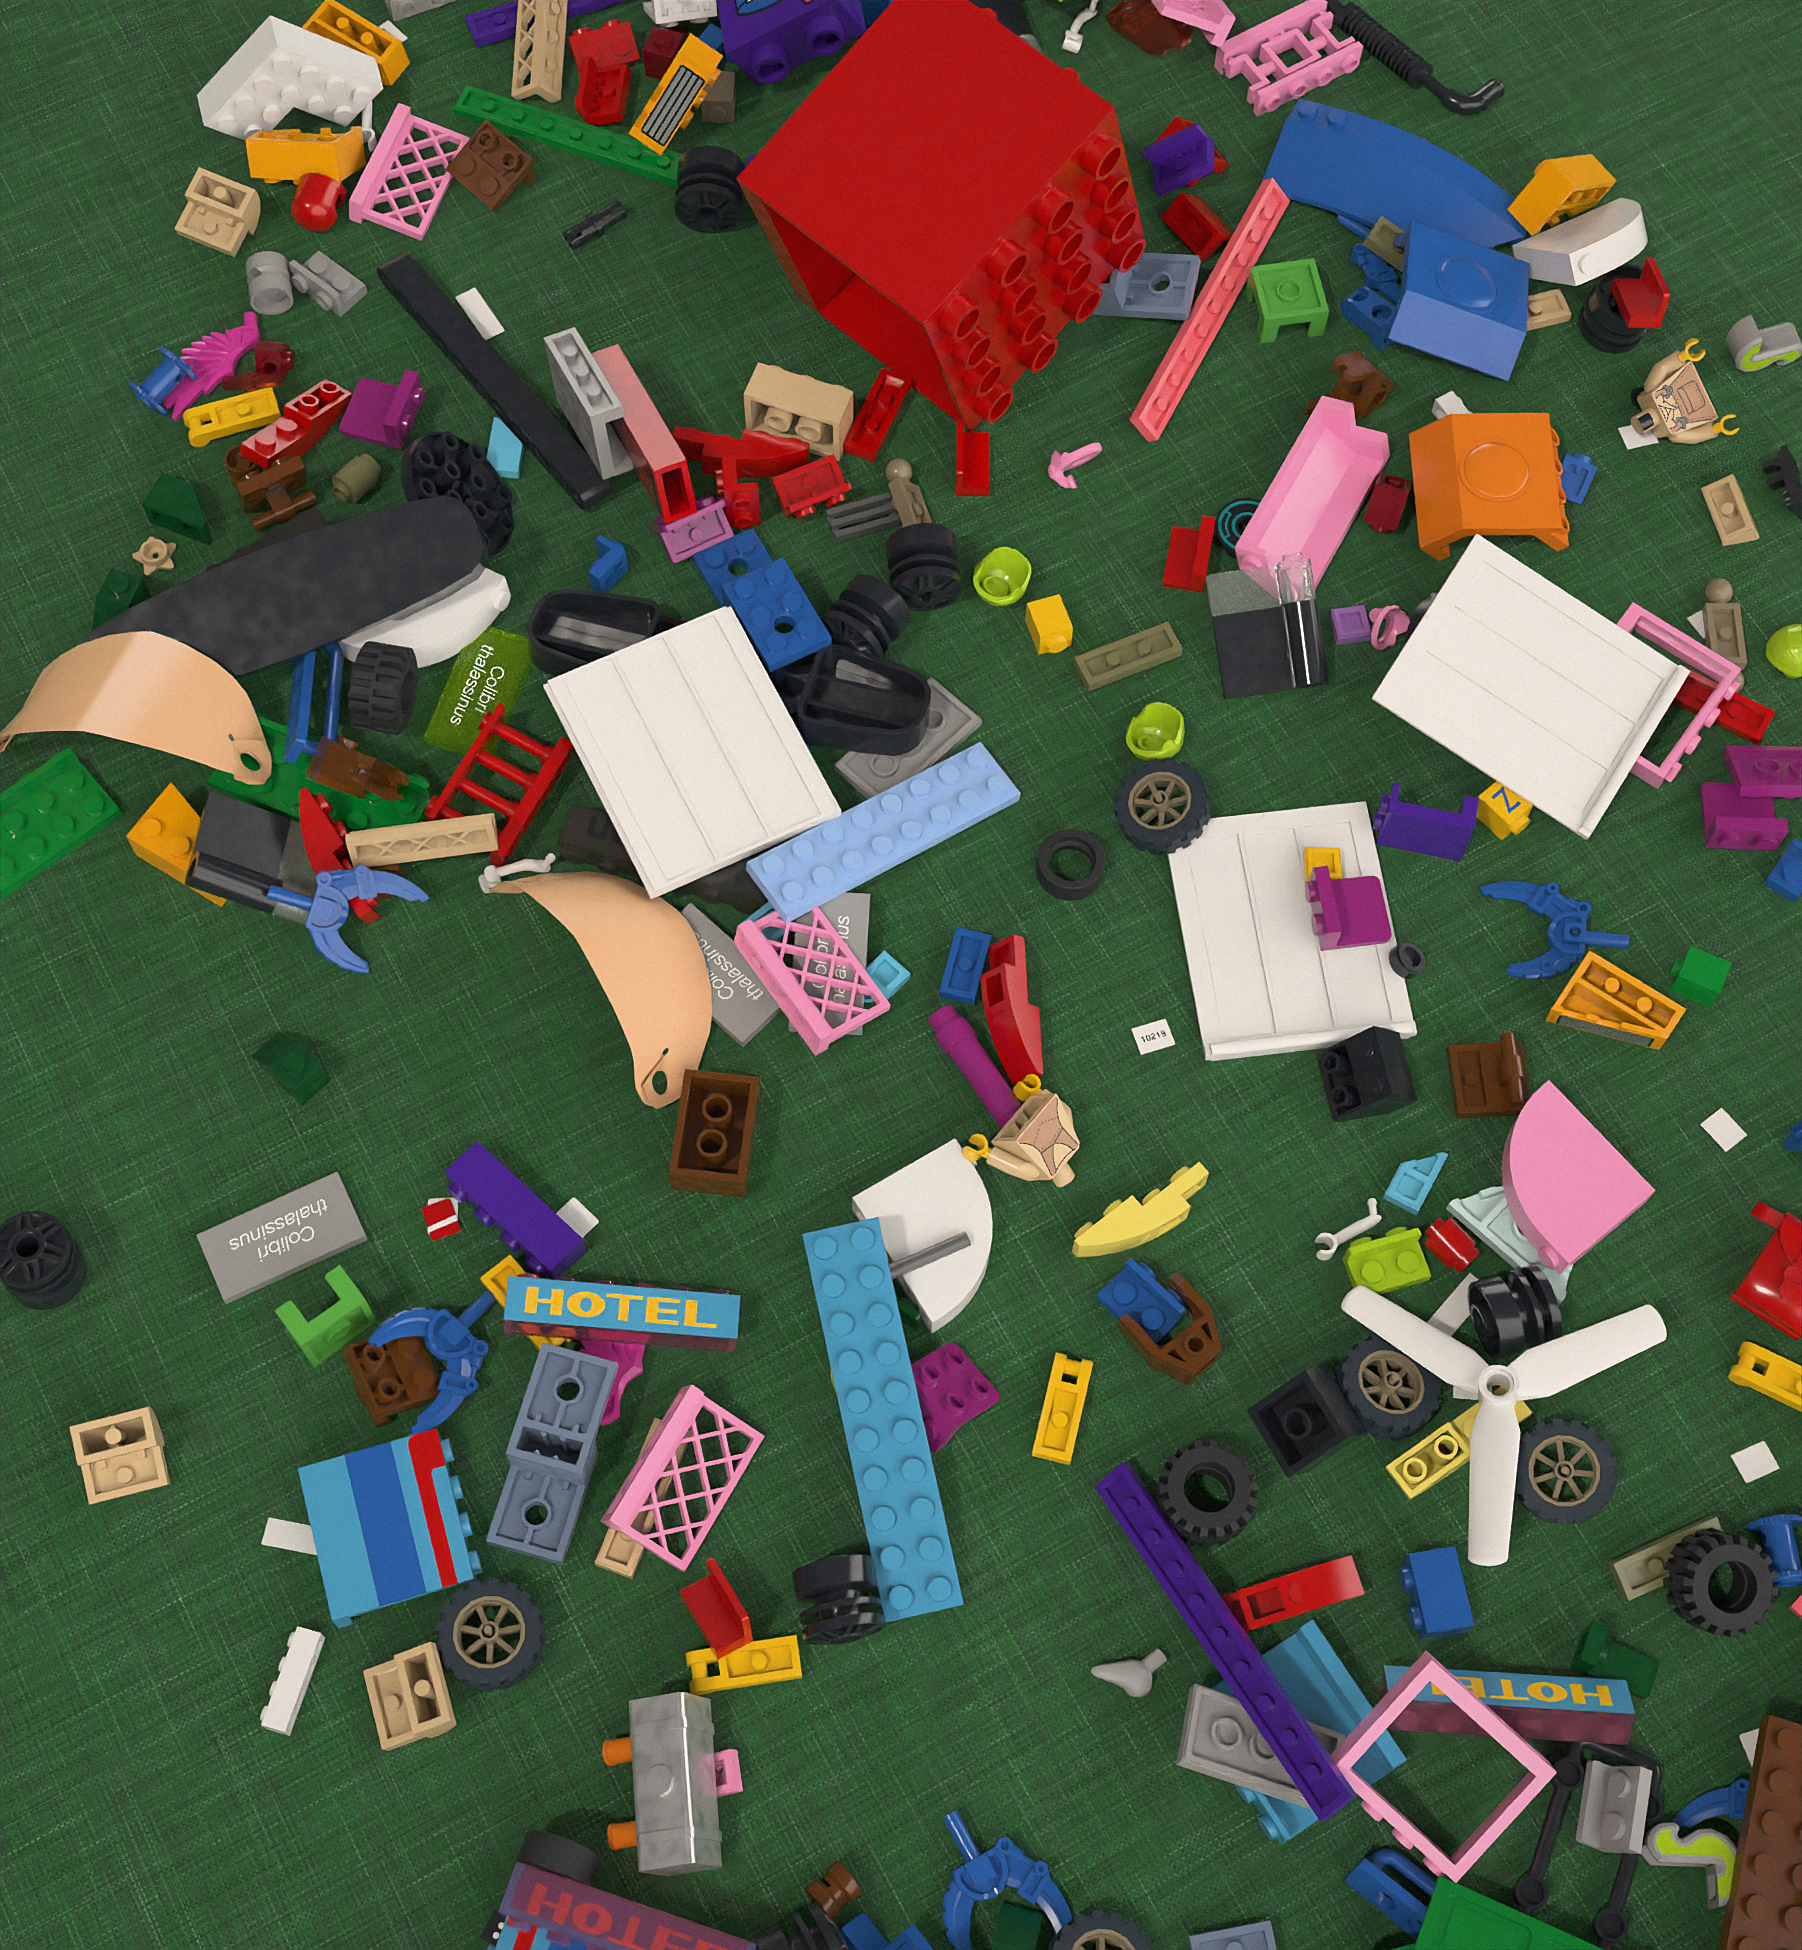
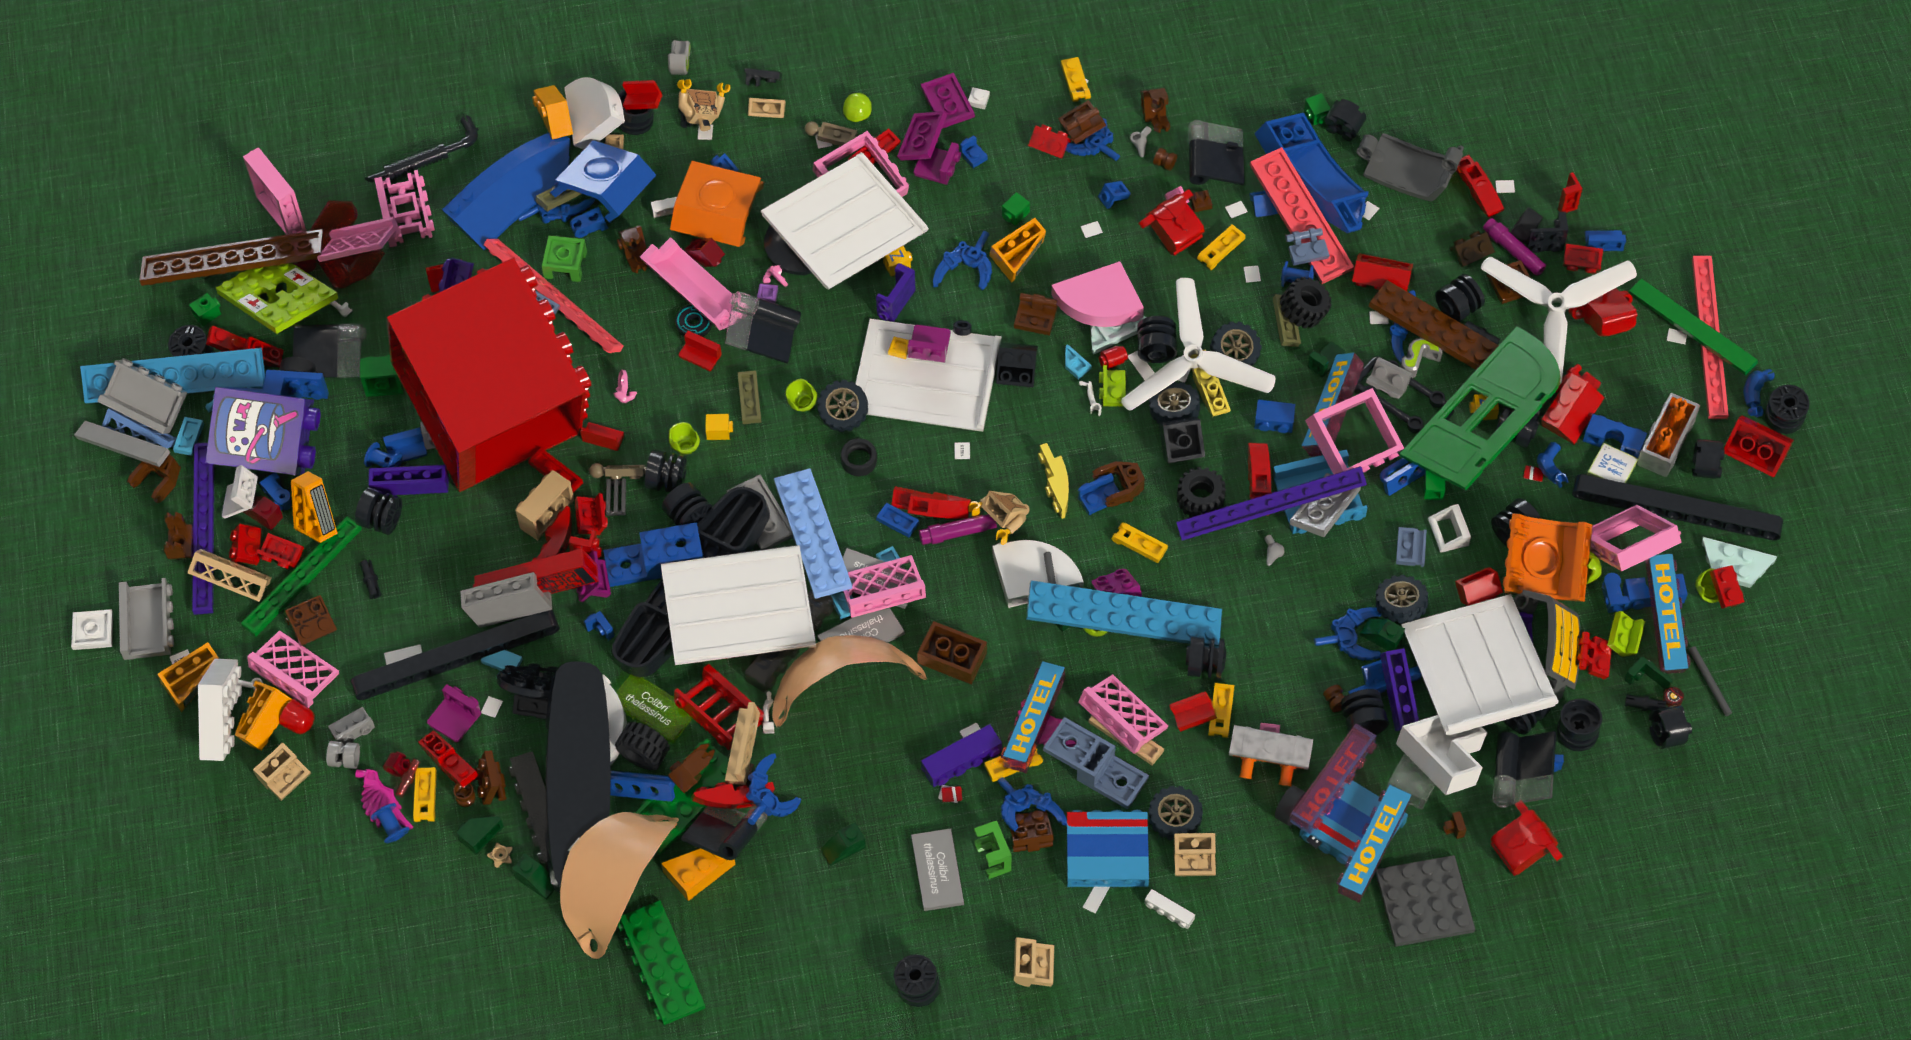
camera: 70 degrees left, 5 degrees down
olive brick [332,453,382,503] -> none

